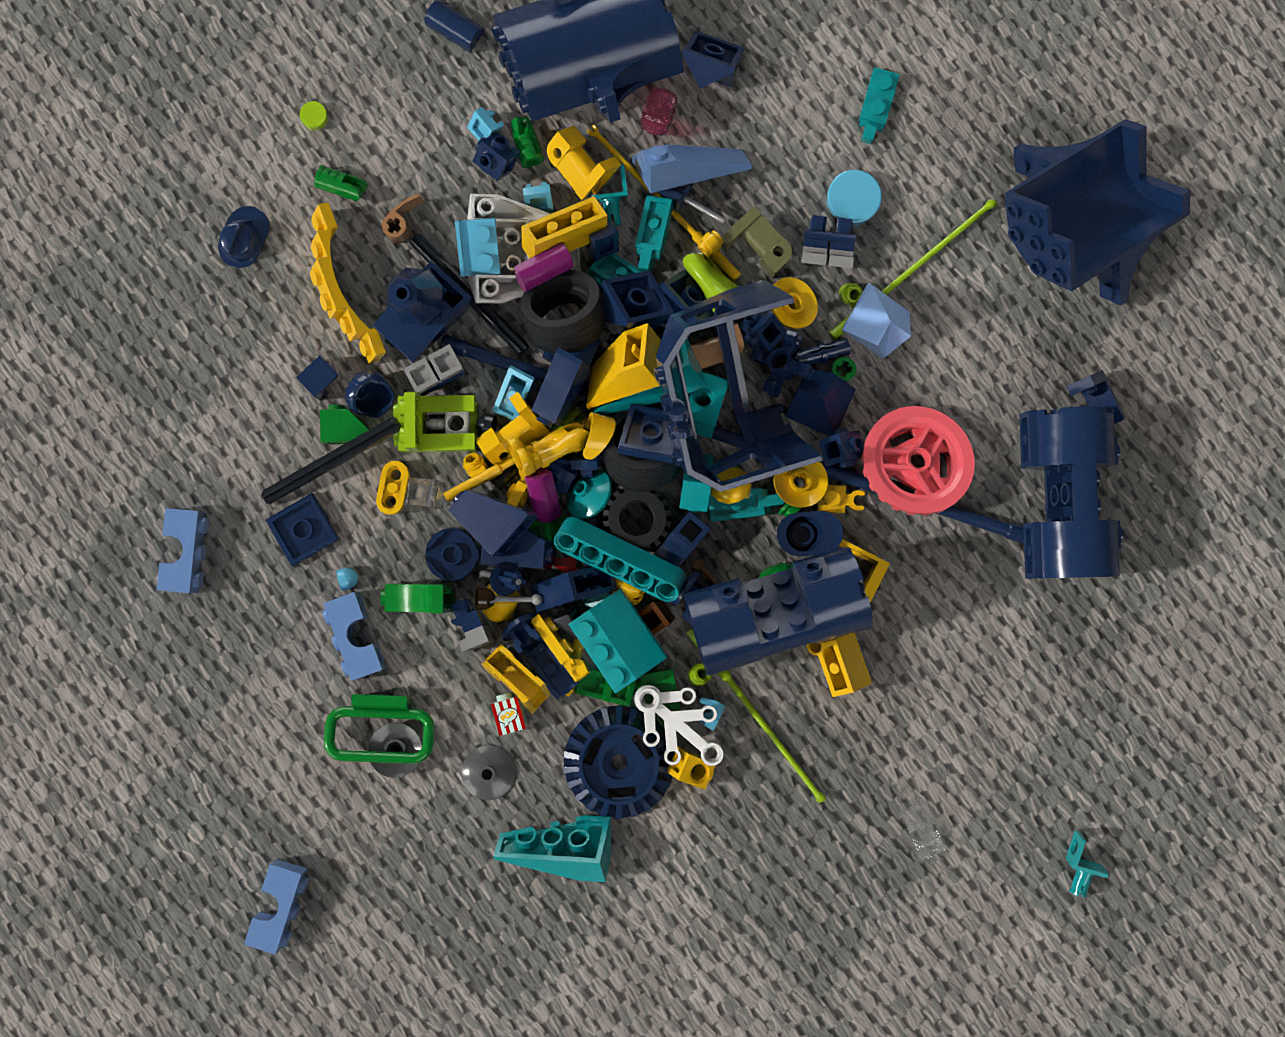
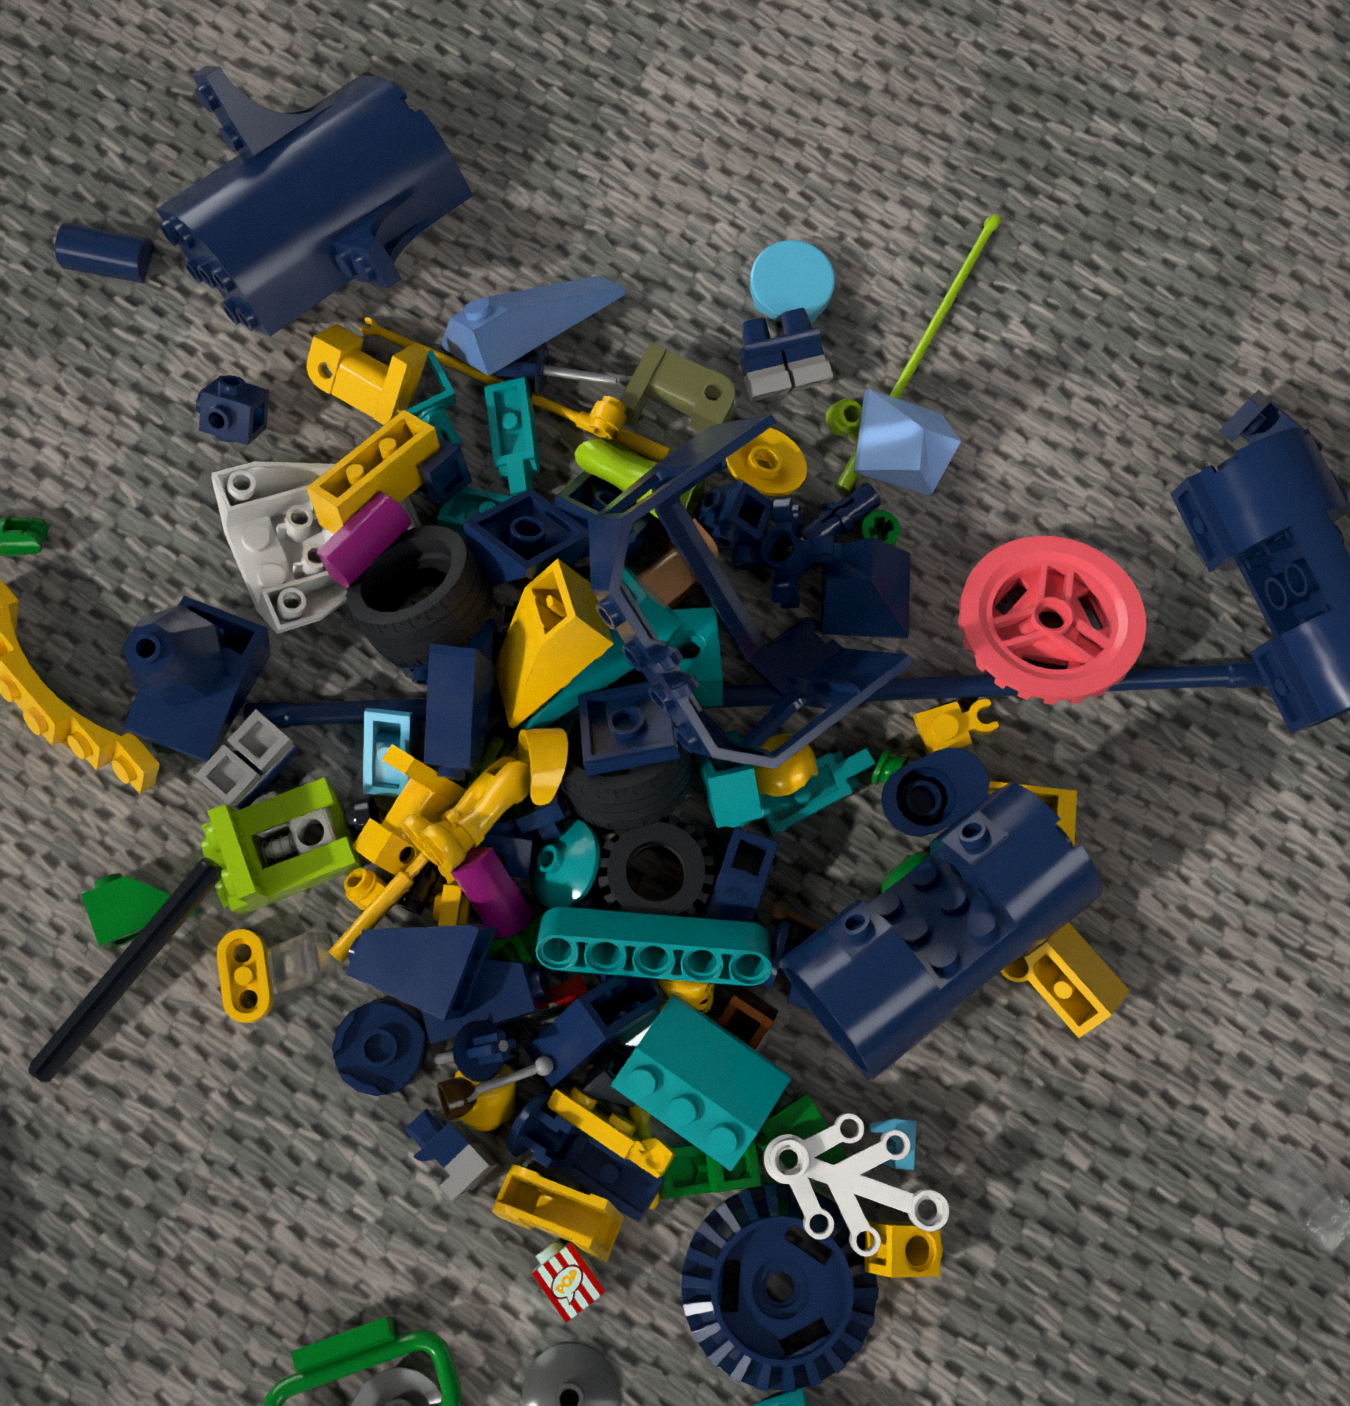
camera: 25 degrees left, 10 degrees down
dark blue tile [265,493,341,567] -> none
dark blue panel [296,355,338,401] -> none
medium blue arch [322,592,387,681] -> none
medium azure hinge [336,568,358,591] -> none
dark blue hair [345,371,395,418] -> none
green arch [380,584,455,613] -> none
medium nougat panel [382,194,425,244] -> none
black axle [409,233,529,355] -> none
medium azure plate [455,218,501,277] -> none
medium azure tile [467,107,504,141] -> none
green hinge [511,117,544,168] -> none
medium azure tile [523,182,554,212] -> none
clear pink gear [640,87,677,136] -> none
dark blue slope [682,30,745,88] -> none
lime piece [686,628,827,803] -> none
yellow dish [774,462,828,508] -> none
dark blue brick [818,428,864,469] -> none
teal hinge [858,67,900,145] -> none
dark blue cylinder [1005,119,1191,306] -> none

